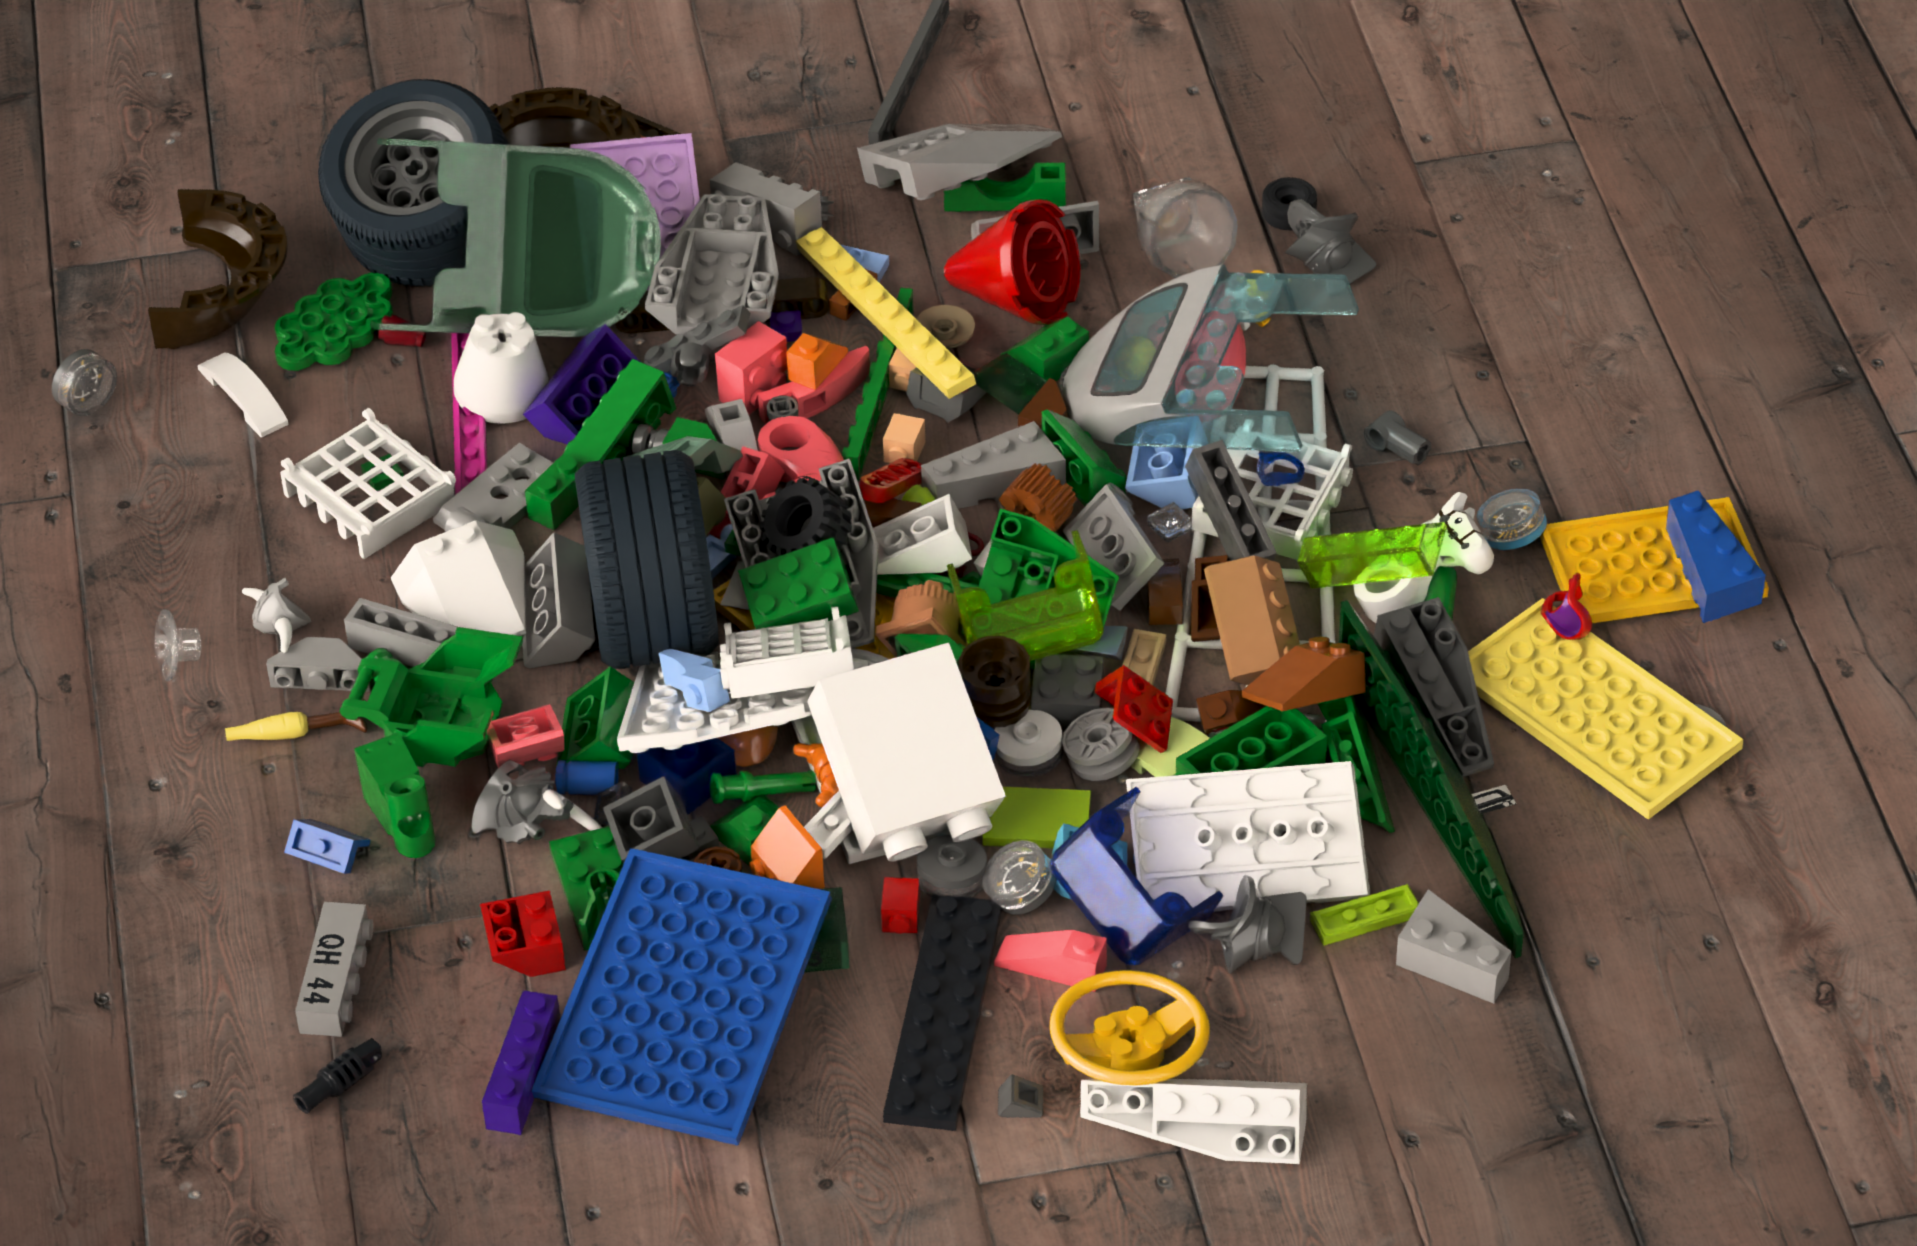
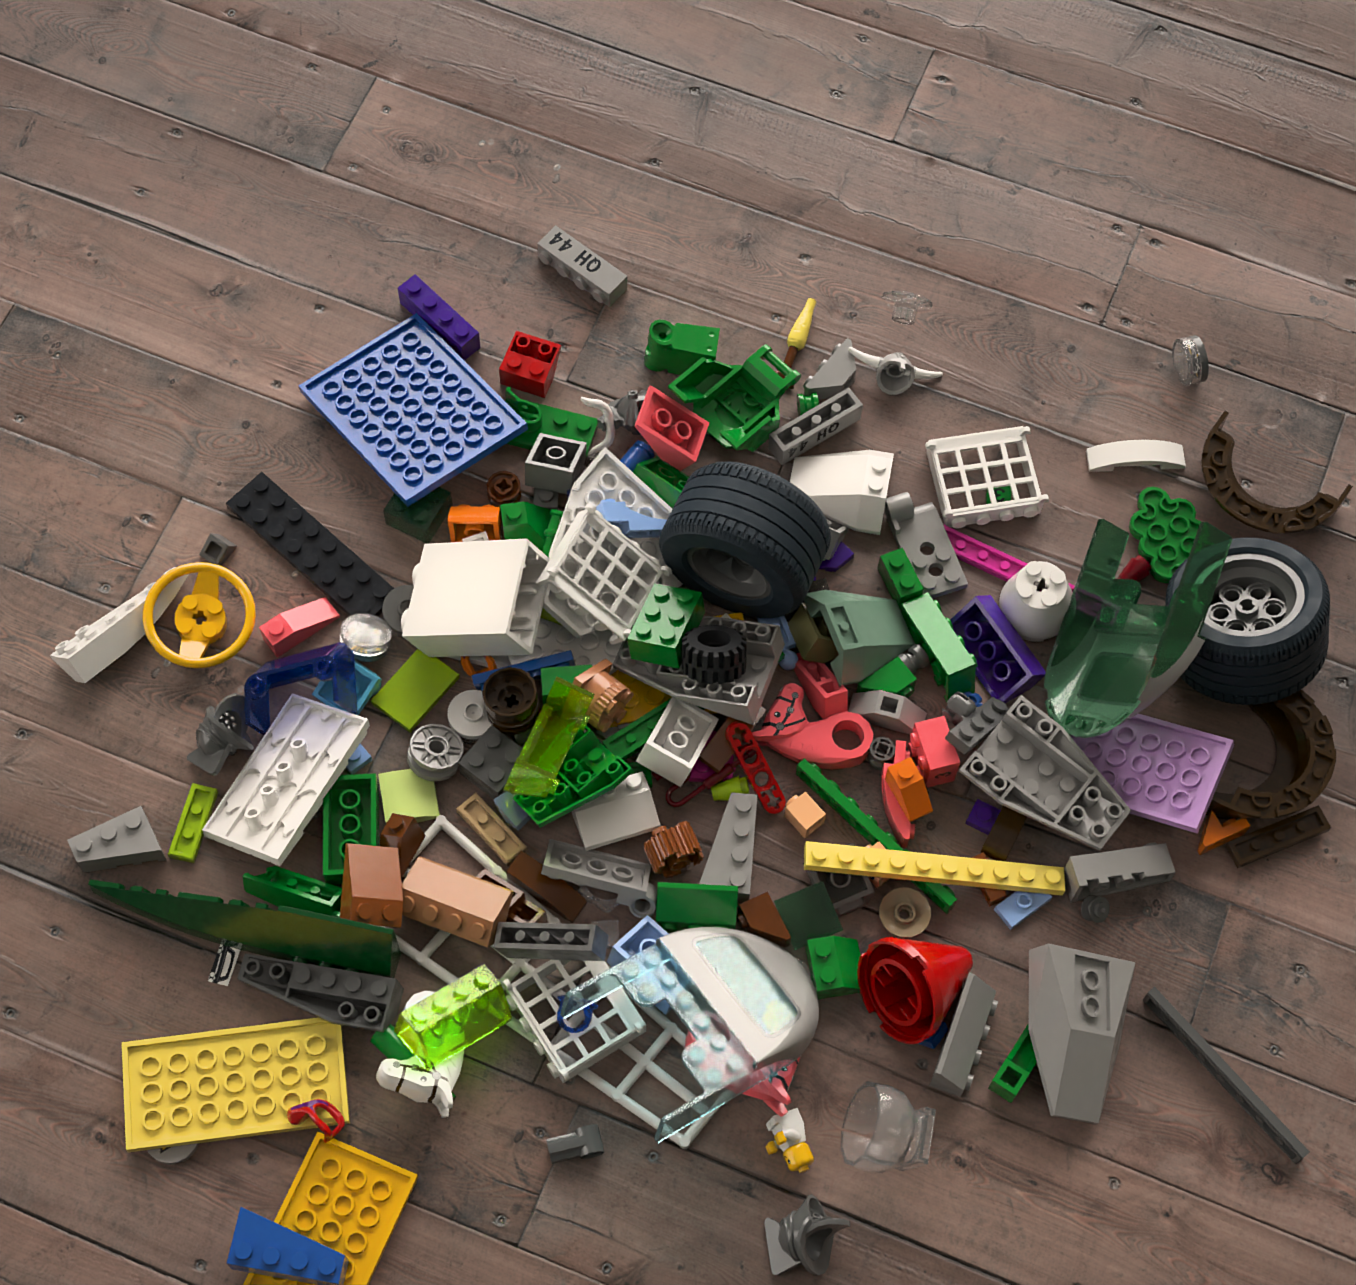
camera: 120 degrees right, 20 degrees up
panel [284,819,371,874] -> none
black hinge [293,1038,382,1114] -> none
red brick [881,877,920,934] -> none
red bracket [1095,665,1173,753] -> none
black tyre [1262,177,1317,231] -> none
clear piece [1477,489,1547,550] -> none

